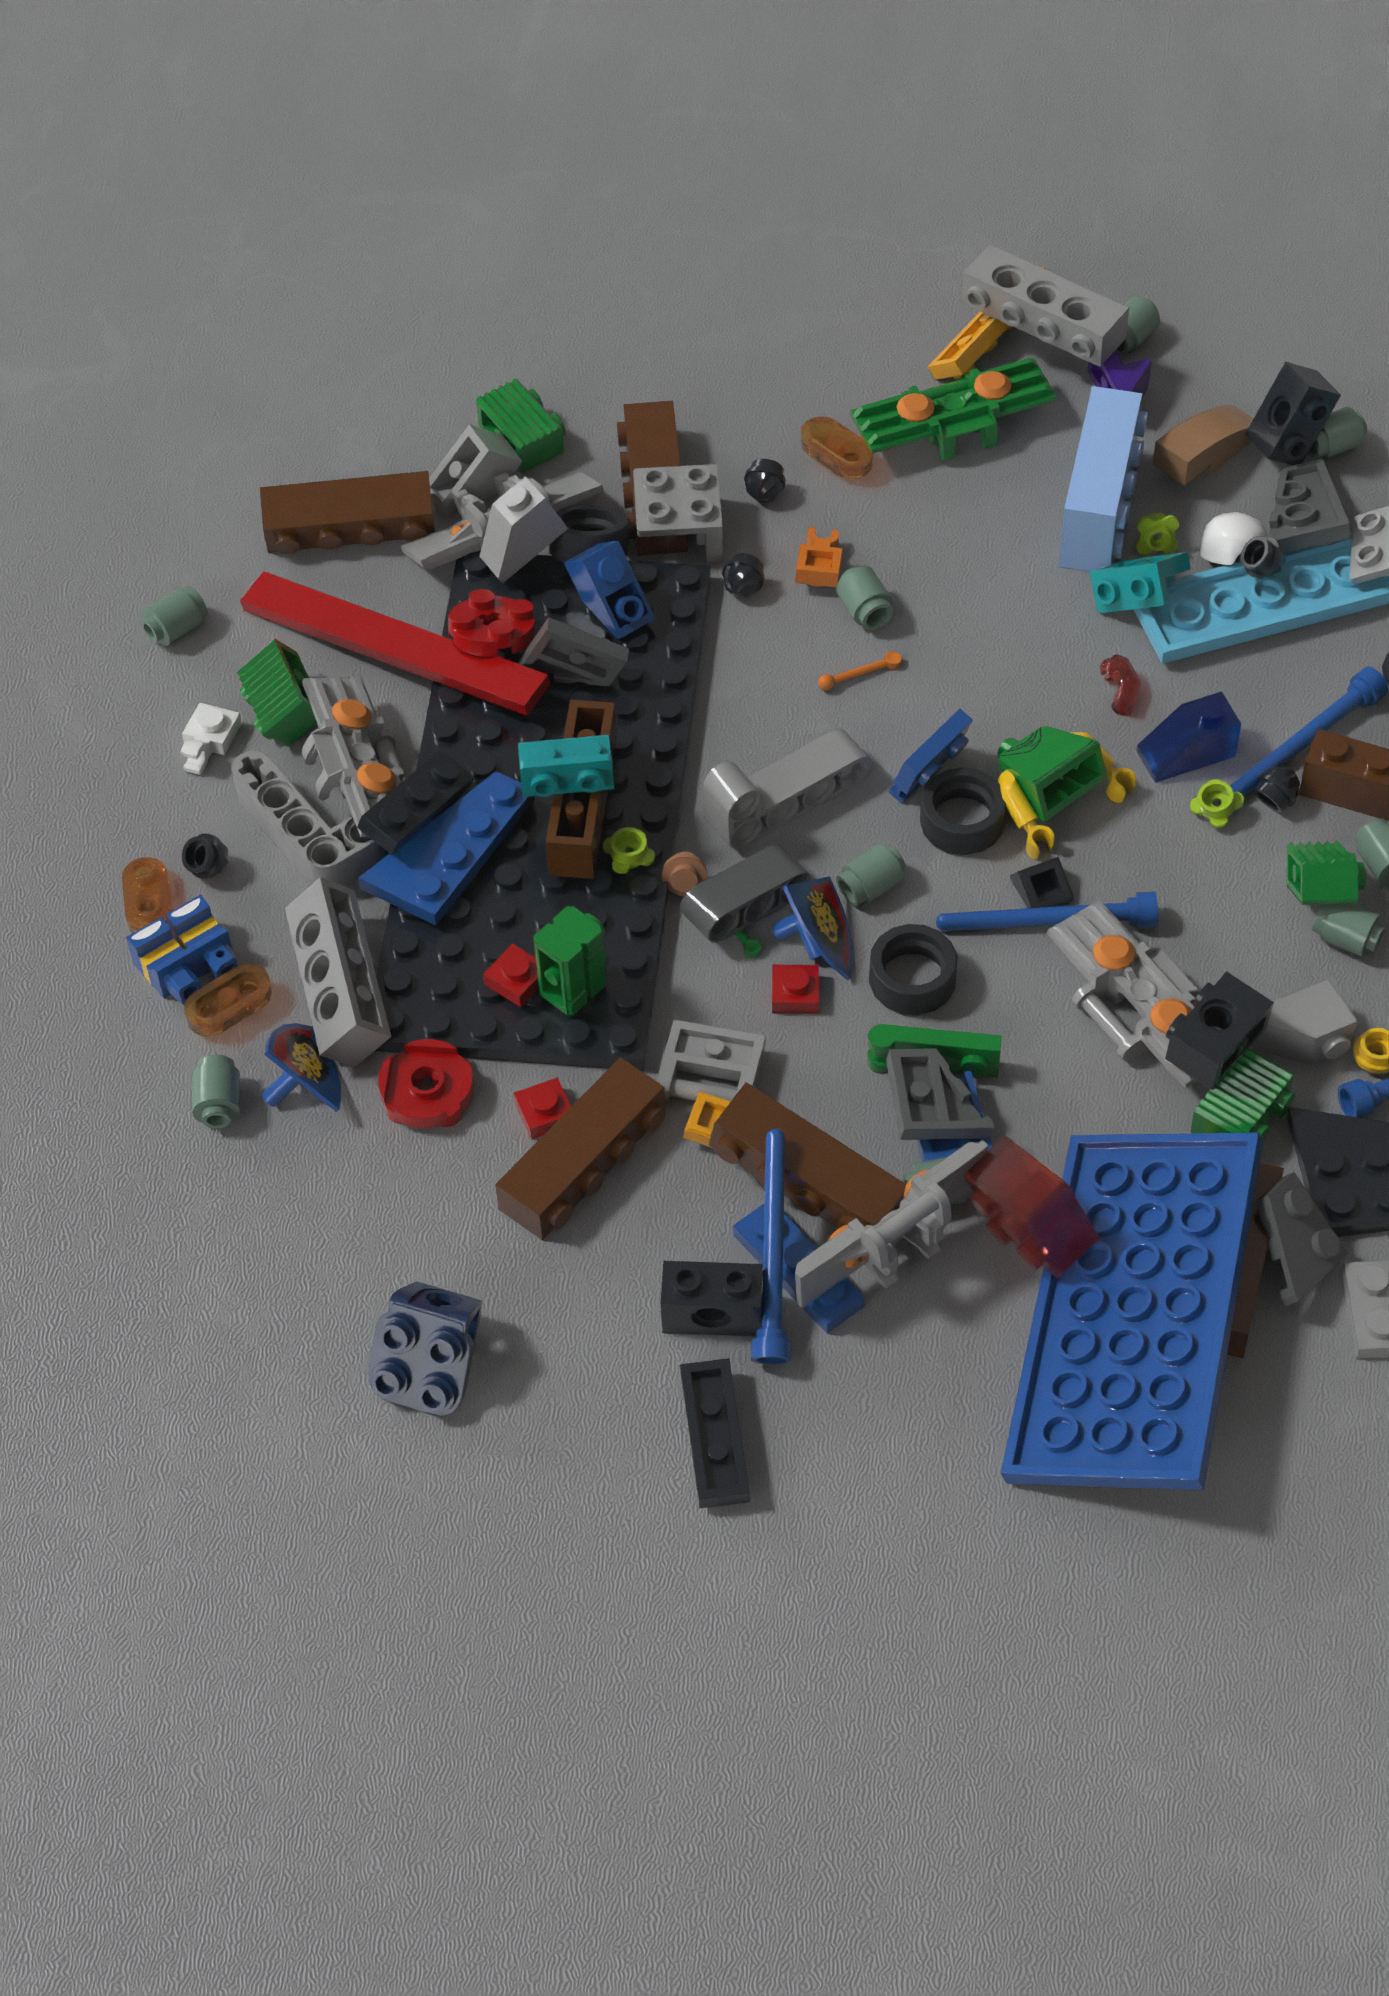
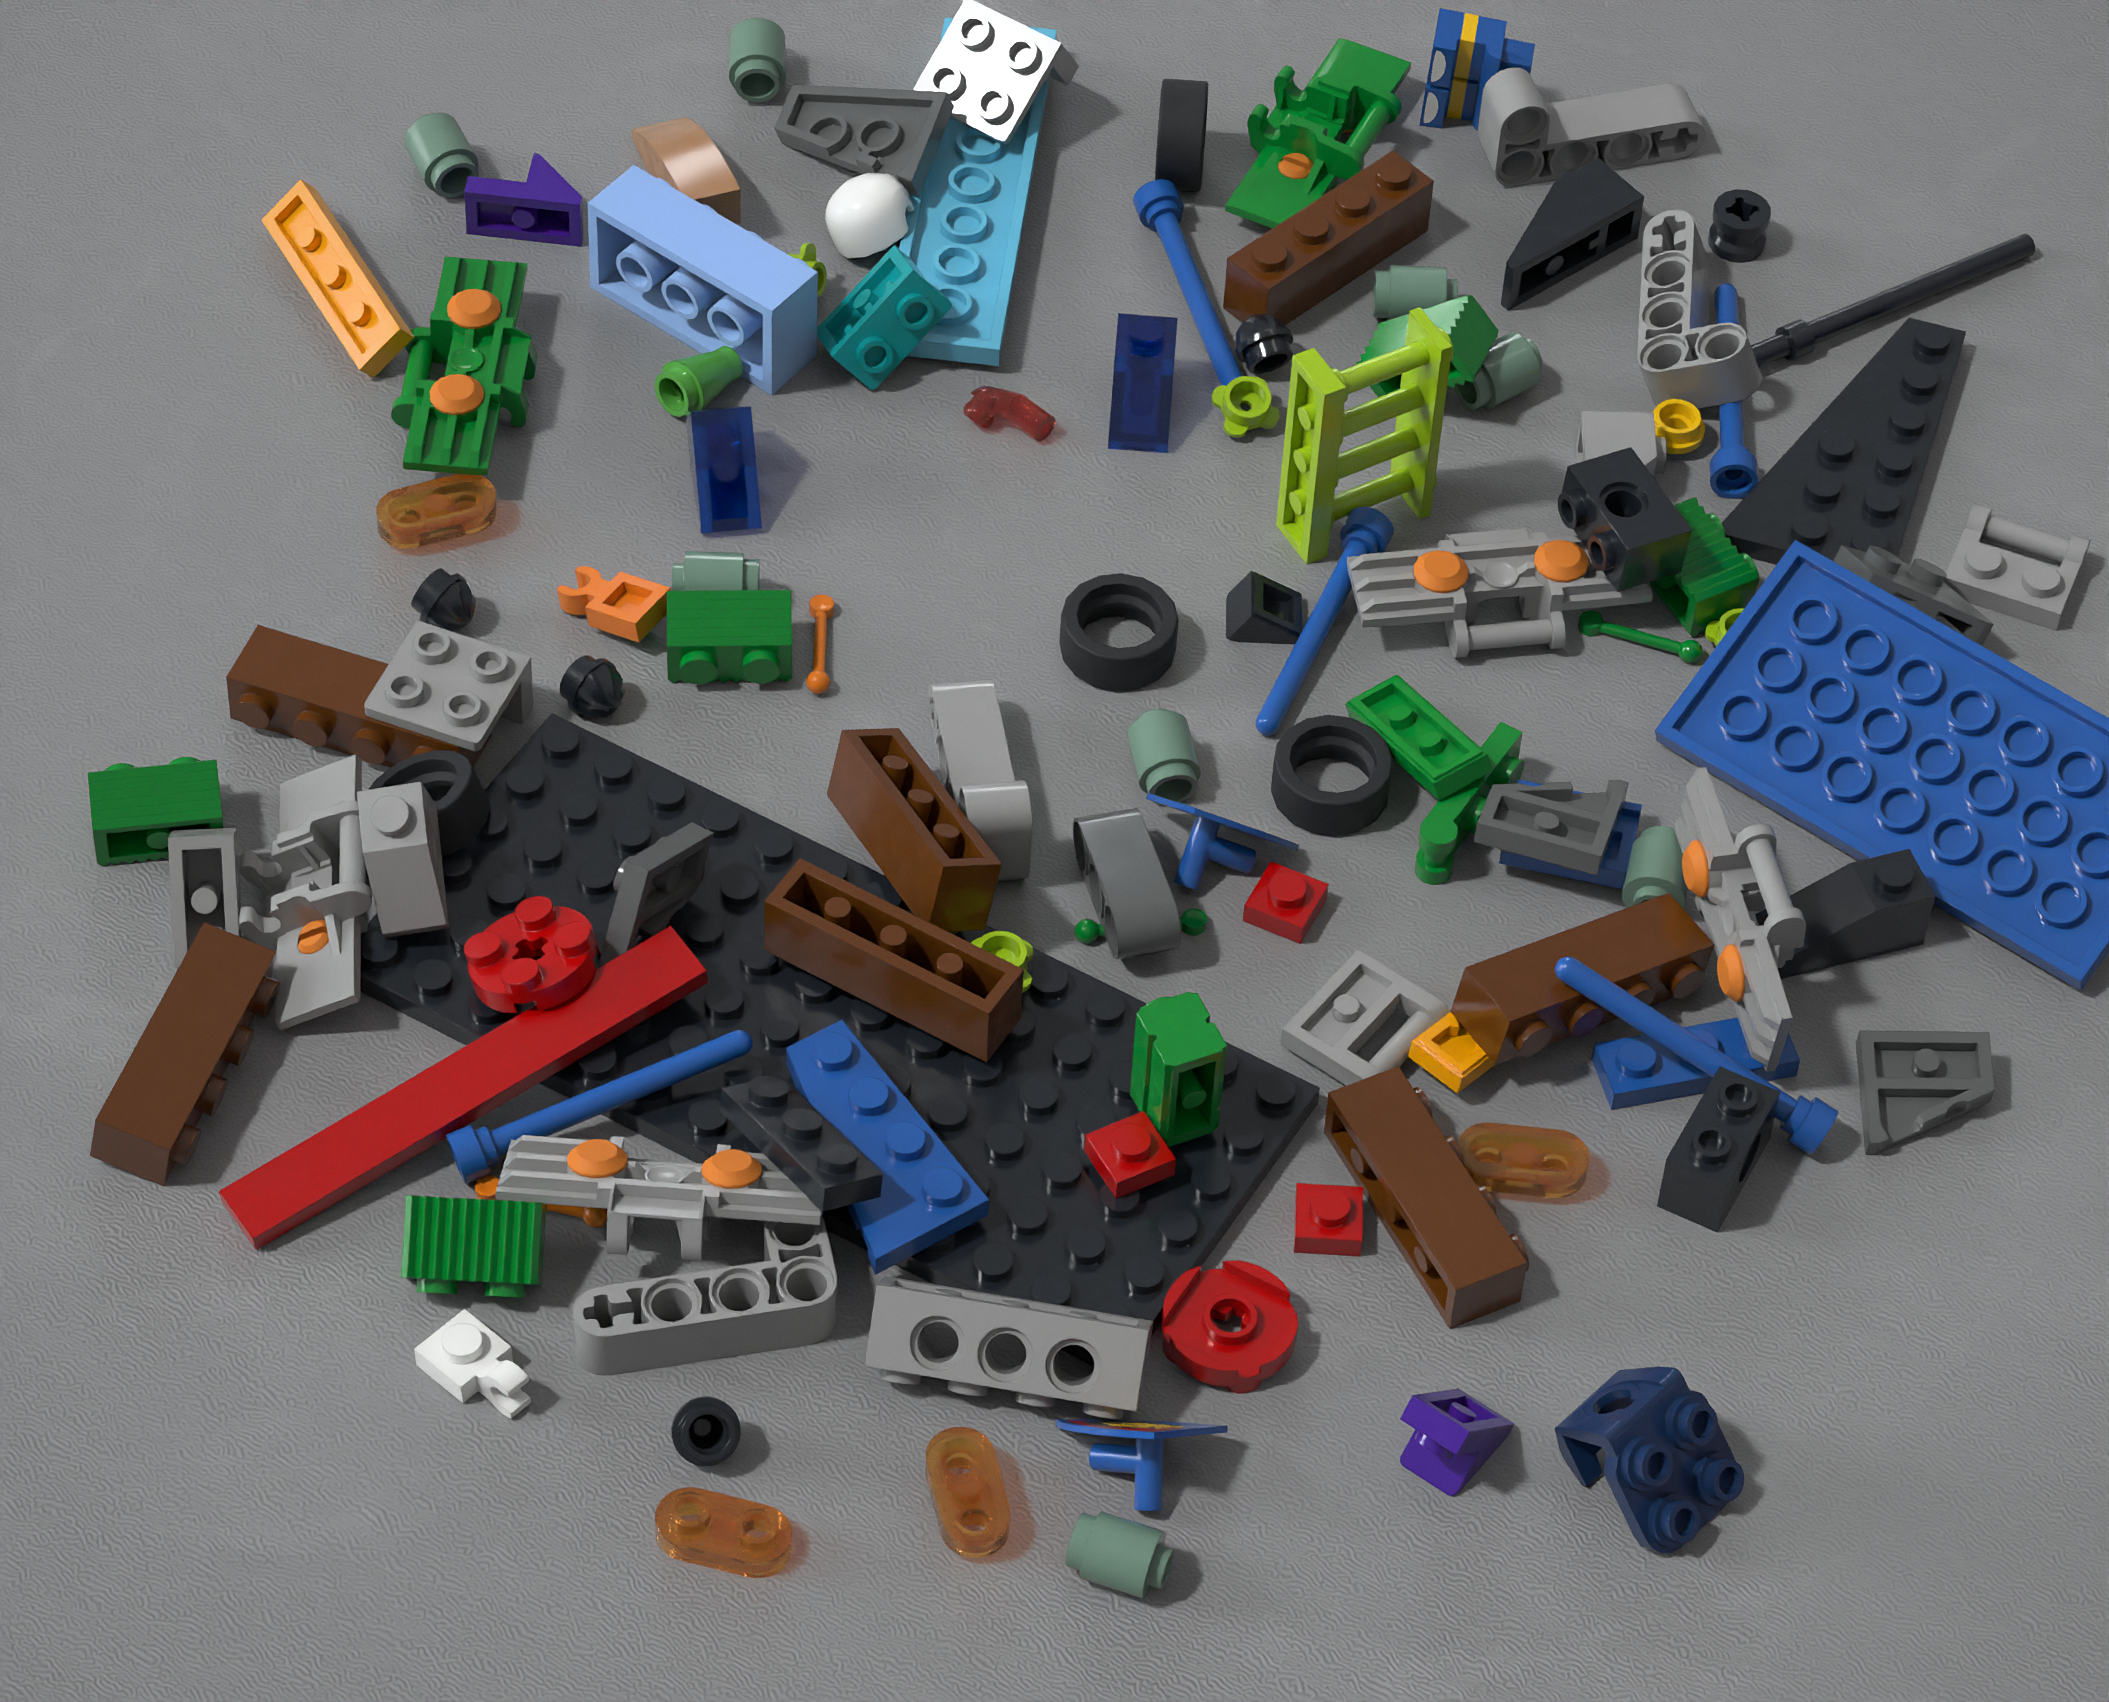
camera: 70 degrees left, 5 degrees down
blue hips [126,894,239,1005] -> none
sand green brick [141,586,208,646] -> none
teal bracket [518,735,614,797] -> none
blue slope [564,541,656,639] -> none
nougat plate [662,852,708,896] -> none
black plate [680,1358,750,1509] -> none
blue plate [889,709,973,804] -> none
light grey brick [962,244,1129,367] -> none
clear red brick [963,1136,1099,1278] -> none
green torso [997,726,1136,860] -> none
black plate [1240,536,1286,579] -> none
black brick [1245,361,1341,465] -> none
none -> blue piece [445,1030,753,1184]
none -> bright green cone [654,346,743,417]
none -> green brick [667,590,792,685]
none -> clear blue slope [685,405,762,533]
none -> reddish brown brick [827,728,1002,934]
none -> lime fence [1276,307,1454,564]
none -> green tile [1345,675,1493,801]
none -> dark purple slope [1400,1388,1515,1496]
none -> clear orange plate [1457,1122,1590,1198]
none -> green hinge [1578,610,1703,663]
none -> black slope [1755,849,1935,979]
none -> dark grey wing [1855,1030,1995,1155]

